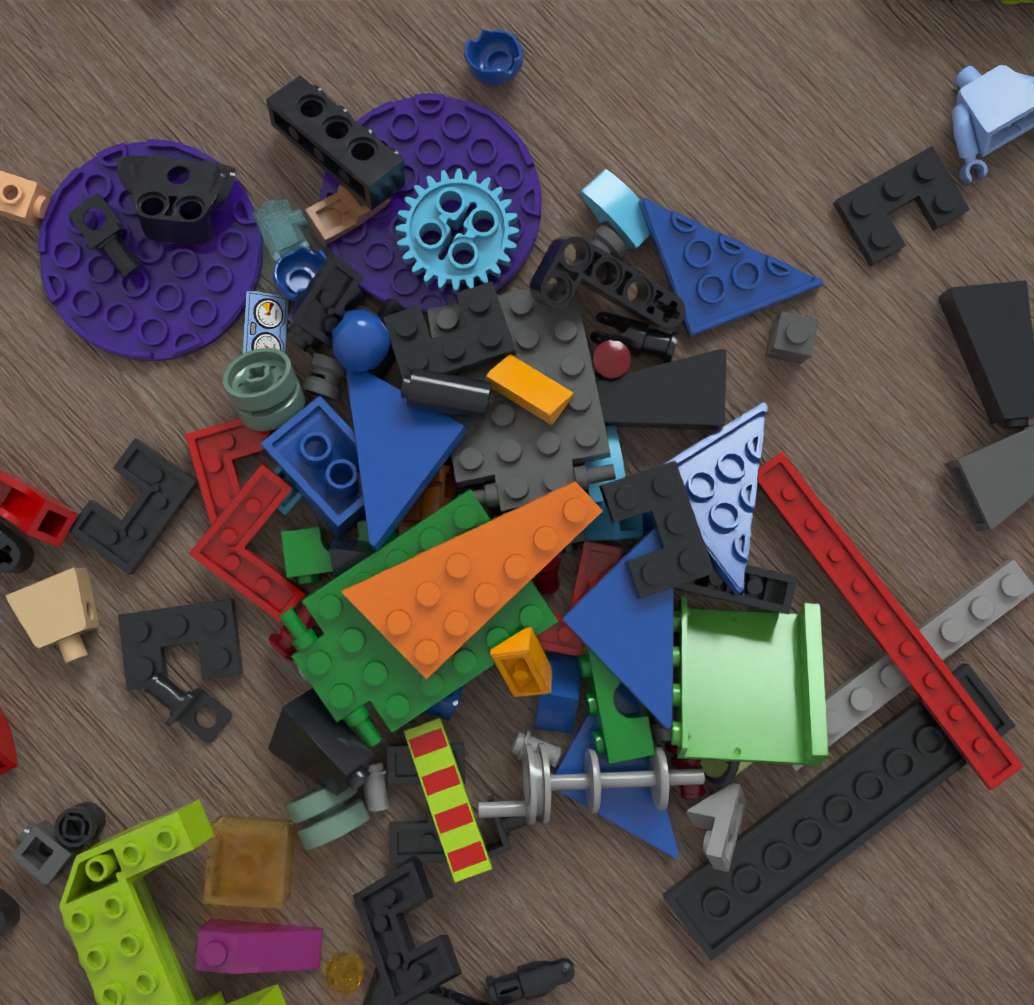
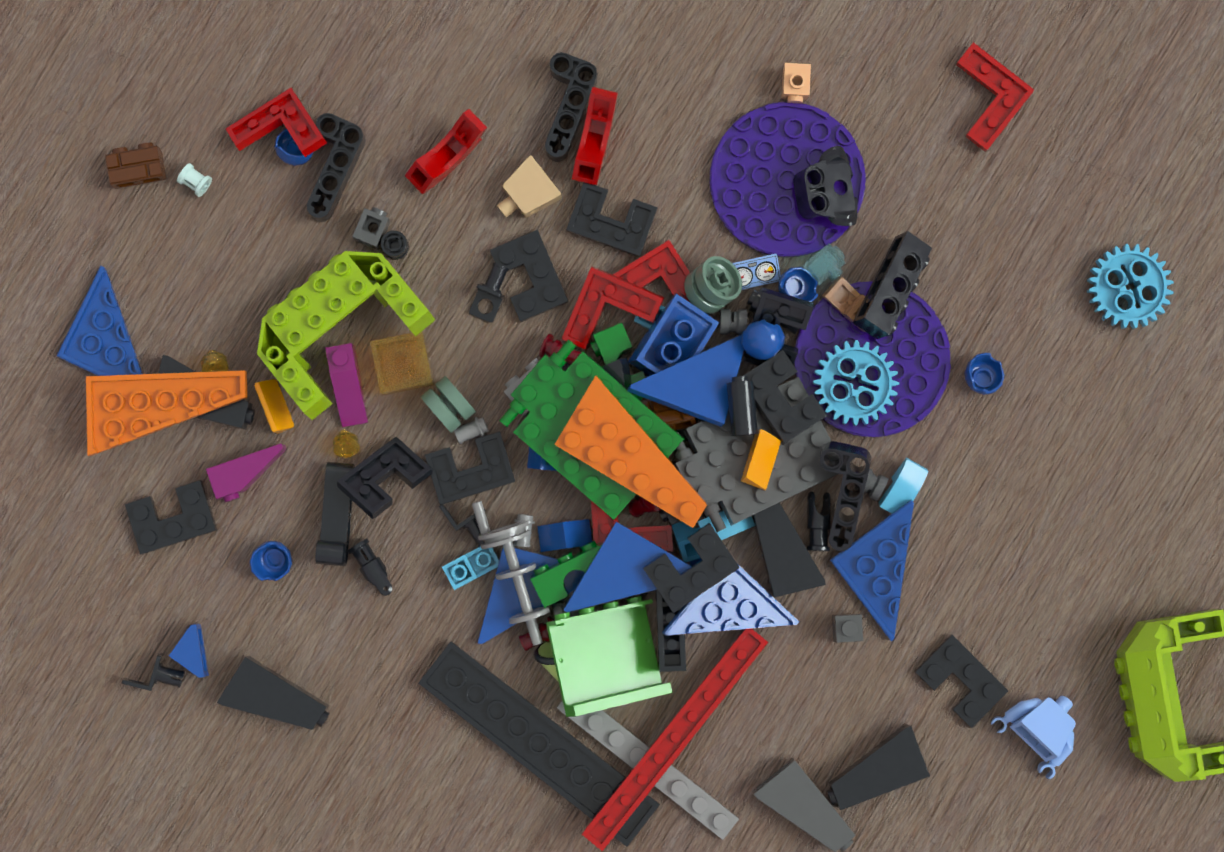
camera: 70 degrees right, 0 degrees up
black bracket [69,194,142,278] -> none
black slope [268,688,375,796] -> none
tile [404,718,493,883] -> none
light orange slope [490,627,552,697] -> none
dark red pin [592,340,631,379] -> none
light grey slope [687,783,747,872] -> none
none -> medium azure slope [442,547,499,590]

